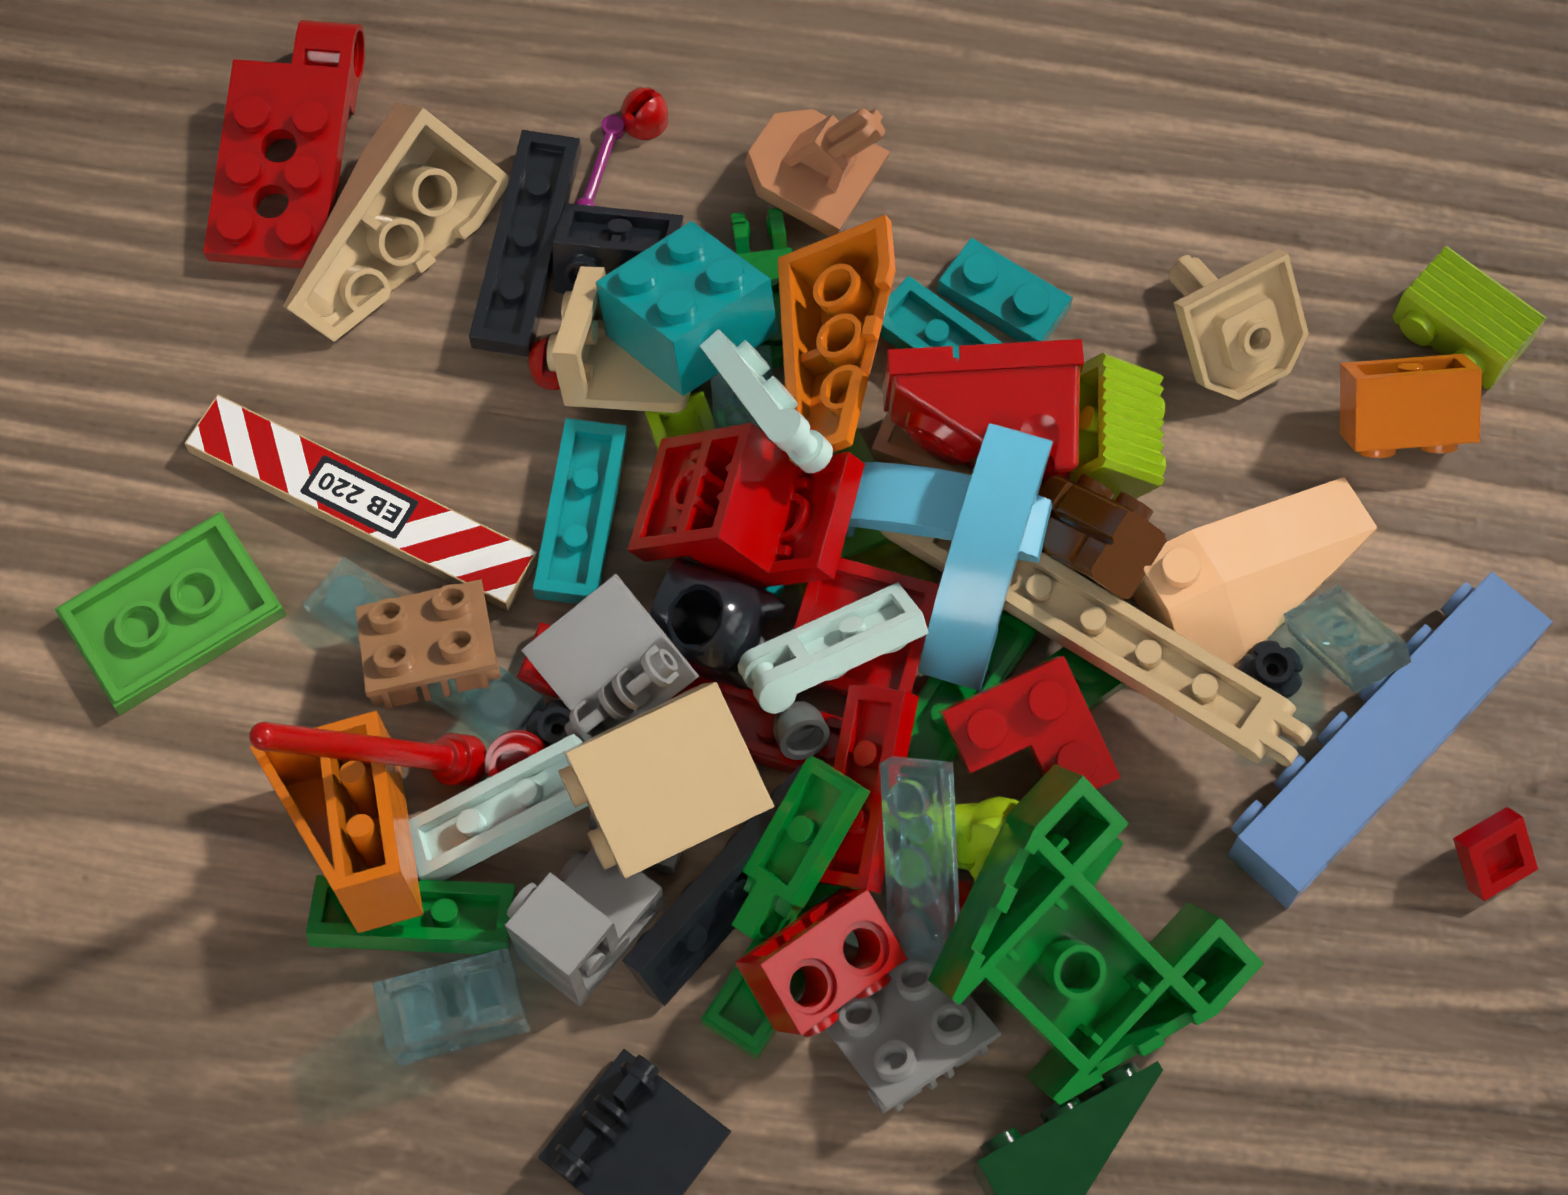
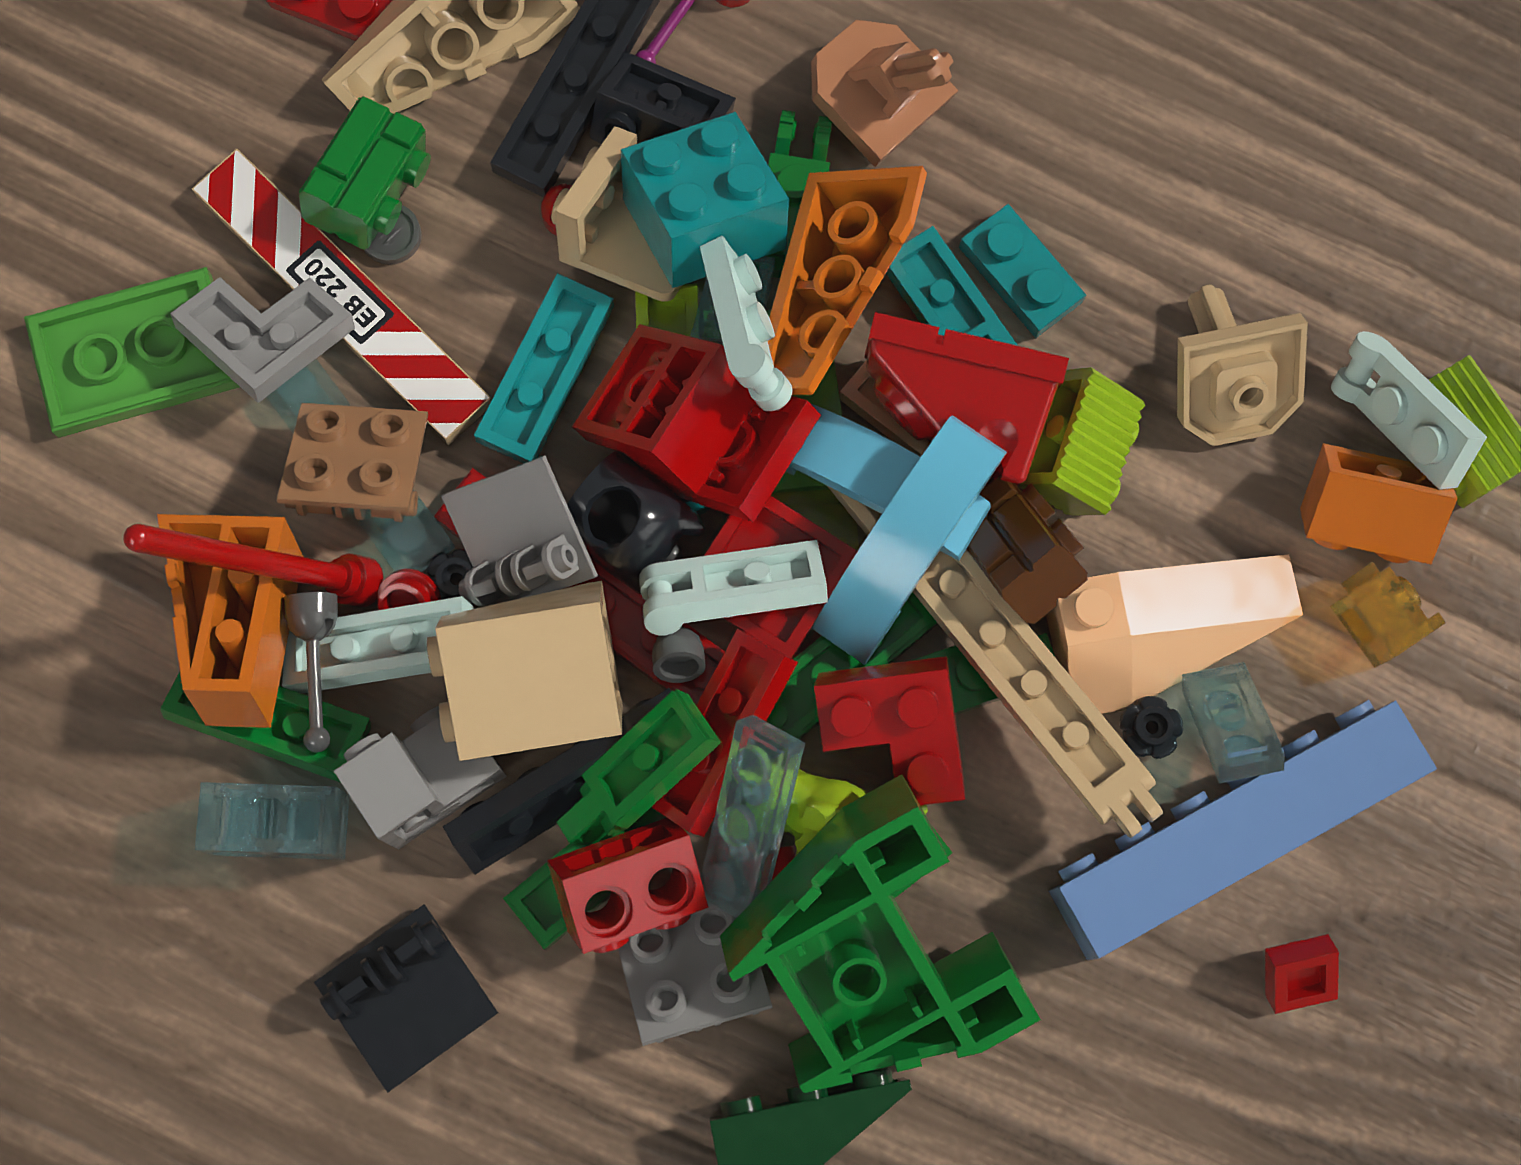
camera: 10 degrees right, 10 degrees up
none -> light grey plate [170,277,355,403]
none -> dark grey hinge [284,592,338,753]
none -> green brick [299,96,431,250]
none -> flat silver piece [364,205,422,265]
none -> clear yellow brick [1330,562,1446,668]
none -> light aqua plate [1331,331,1487,490]

